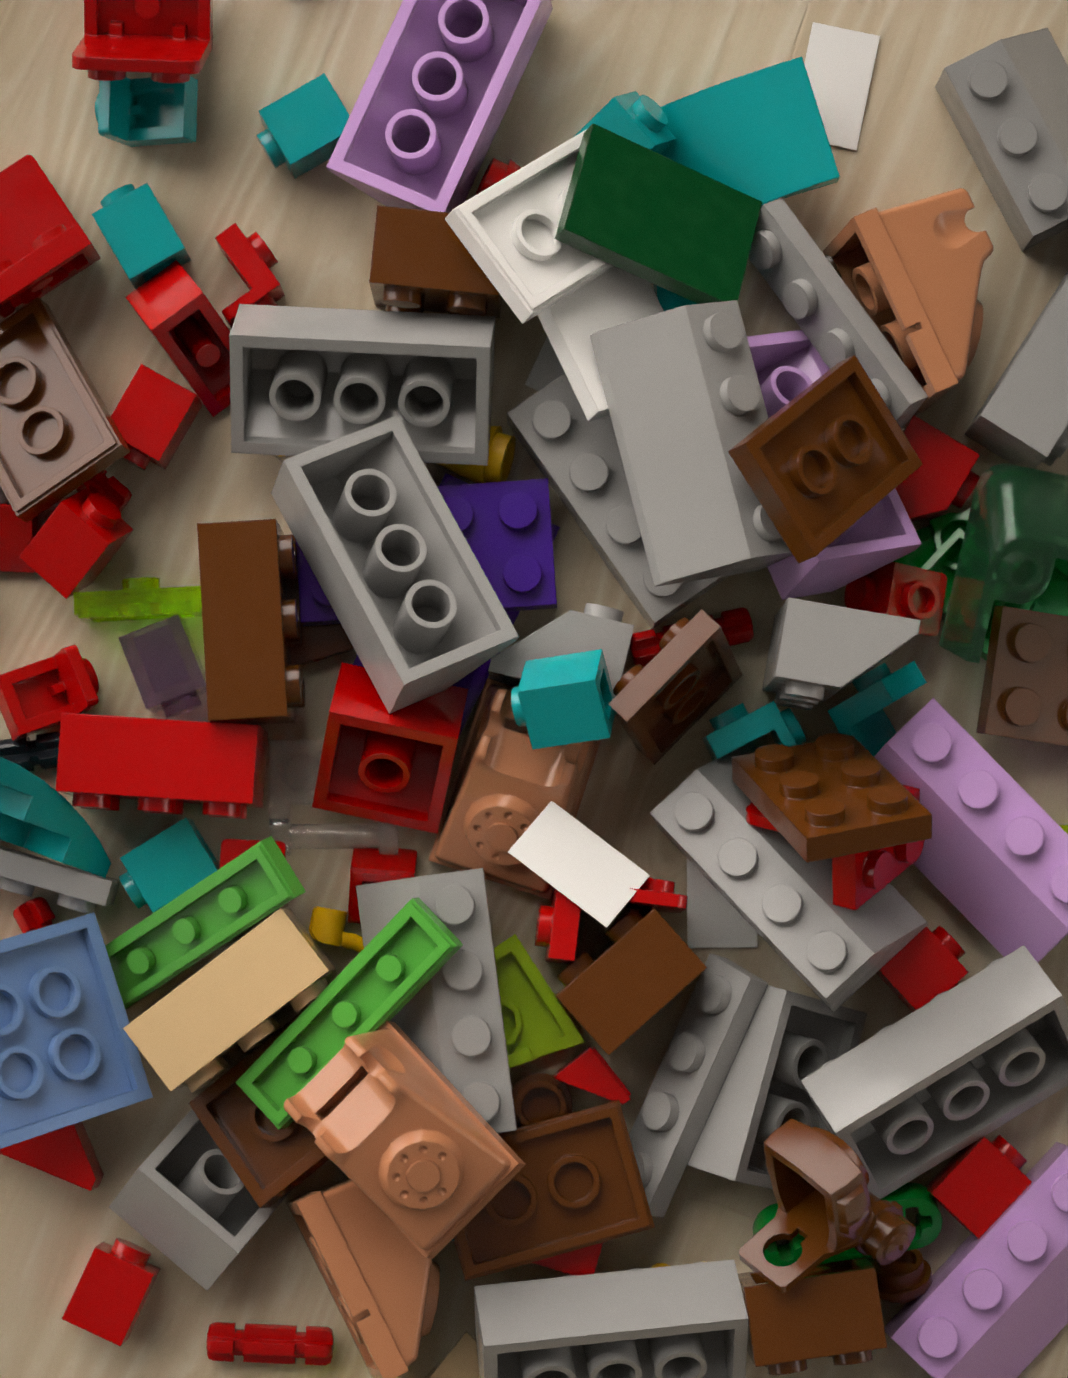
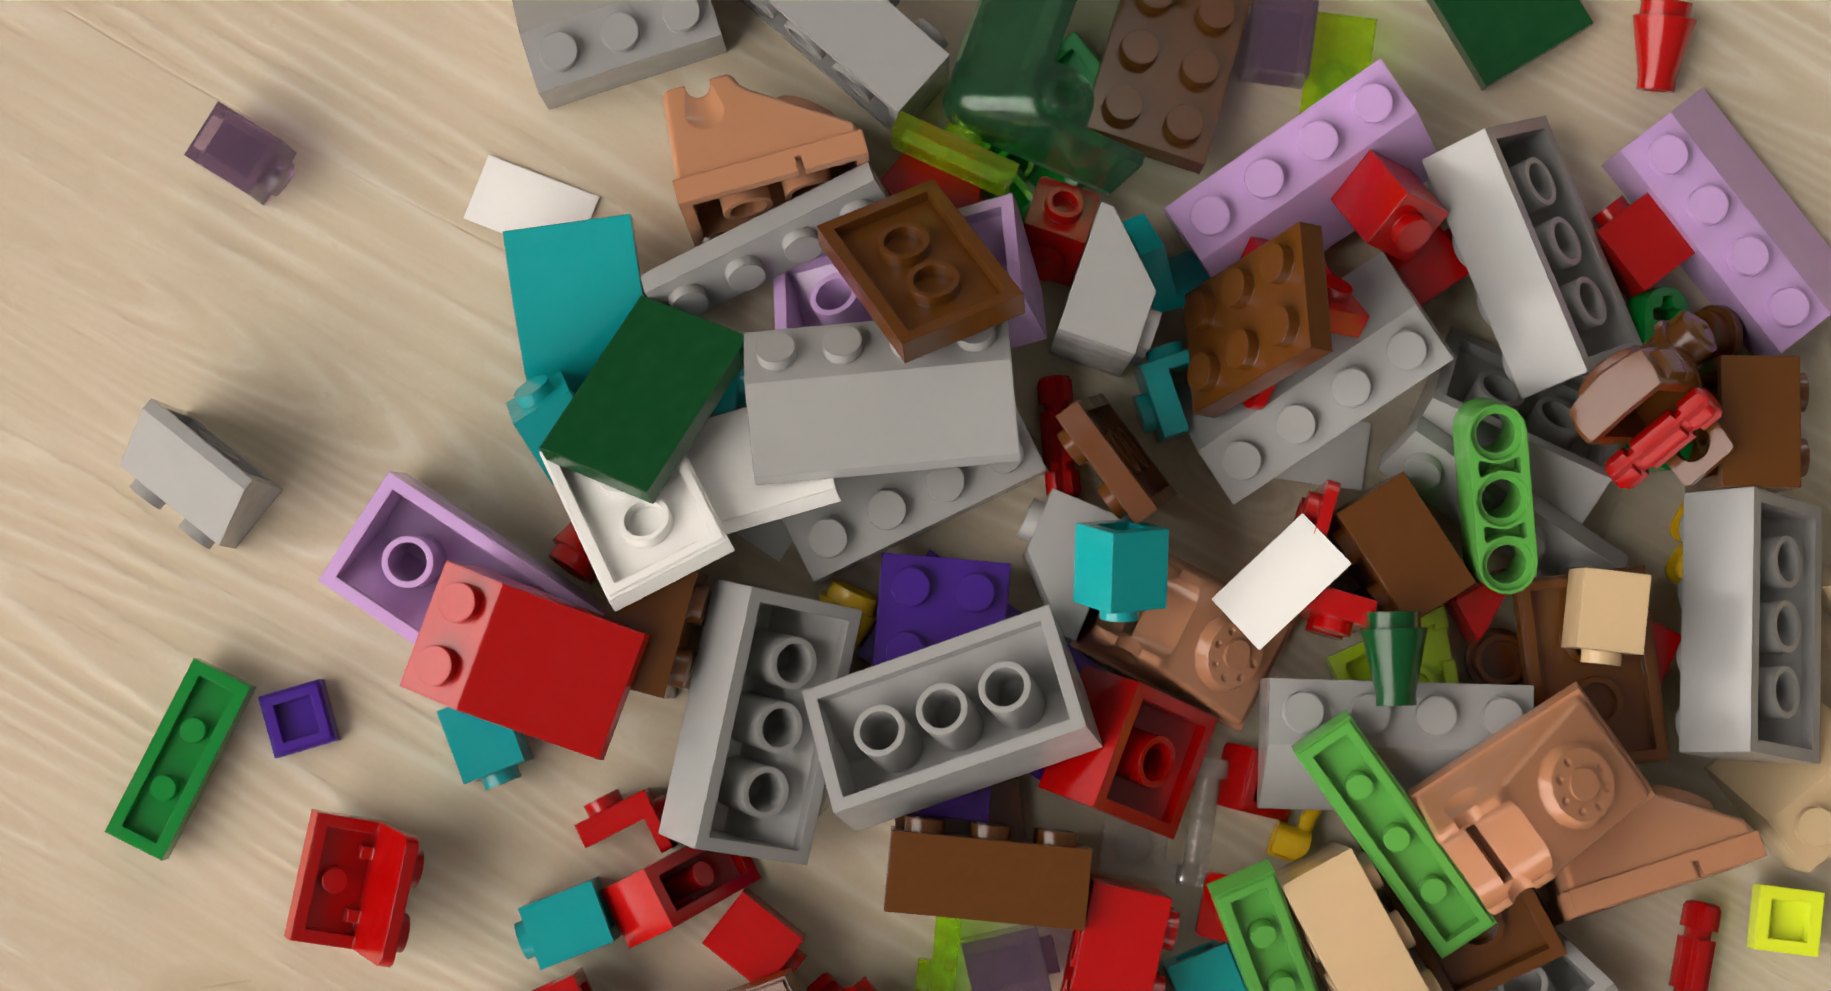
camera: 80 degrees left, 0 degrees up
teal bracket [95,77,198,147] -> none
none -> red slope [399,560,650,760]
none -> clear neon green plate [891,110,1020,196]
none -> red brick [1330,149,1449,263]
none -> dark green cone [1360,611,1428,706]
none -> bright green beam [1452,397,1538,594]
none -> tan brick [1561,567,1652,667]
none -> red axle [1604,388,1723,489]

